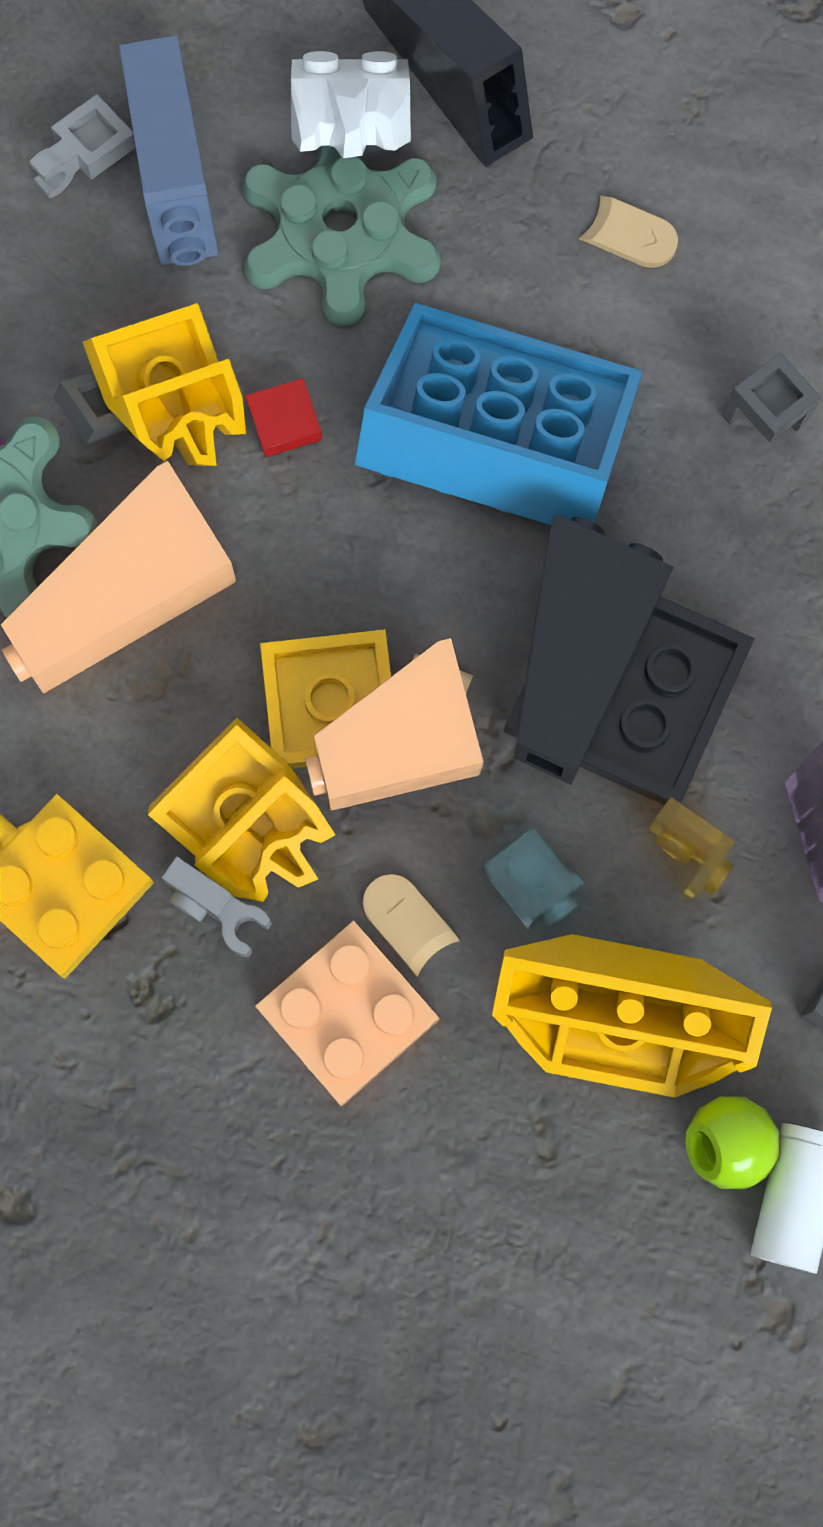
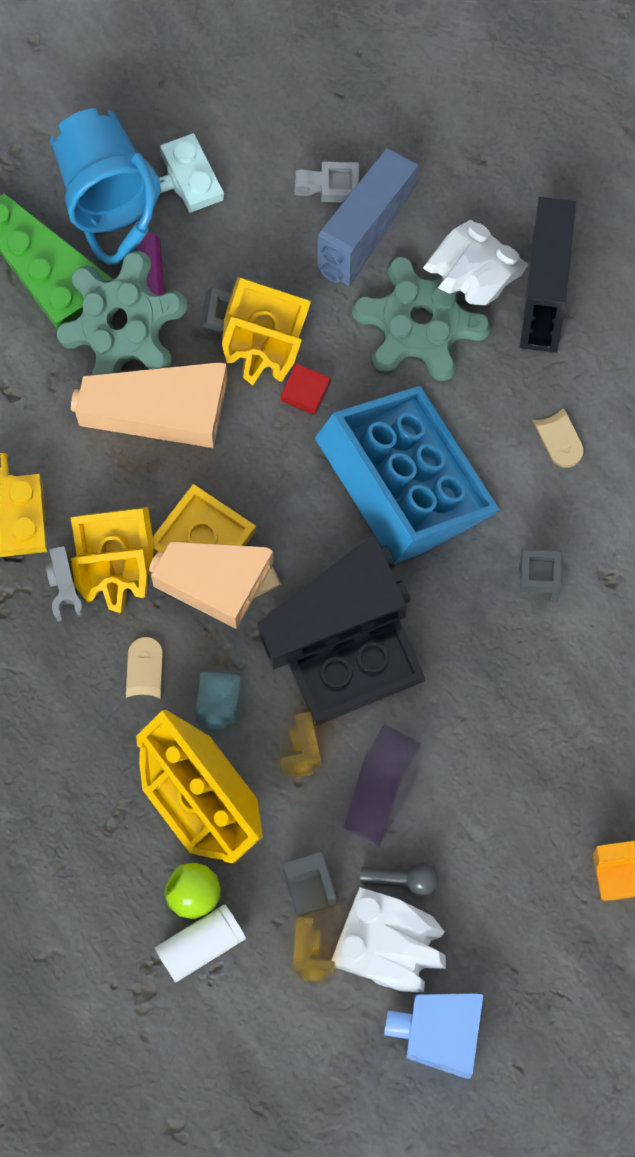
camera: 45 degrees right, 5 degrees down
light nougat plate [255,920,439,1107] -> none

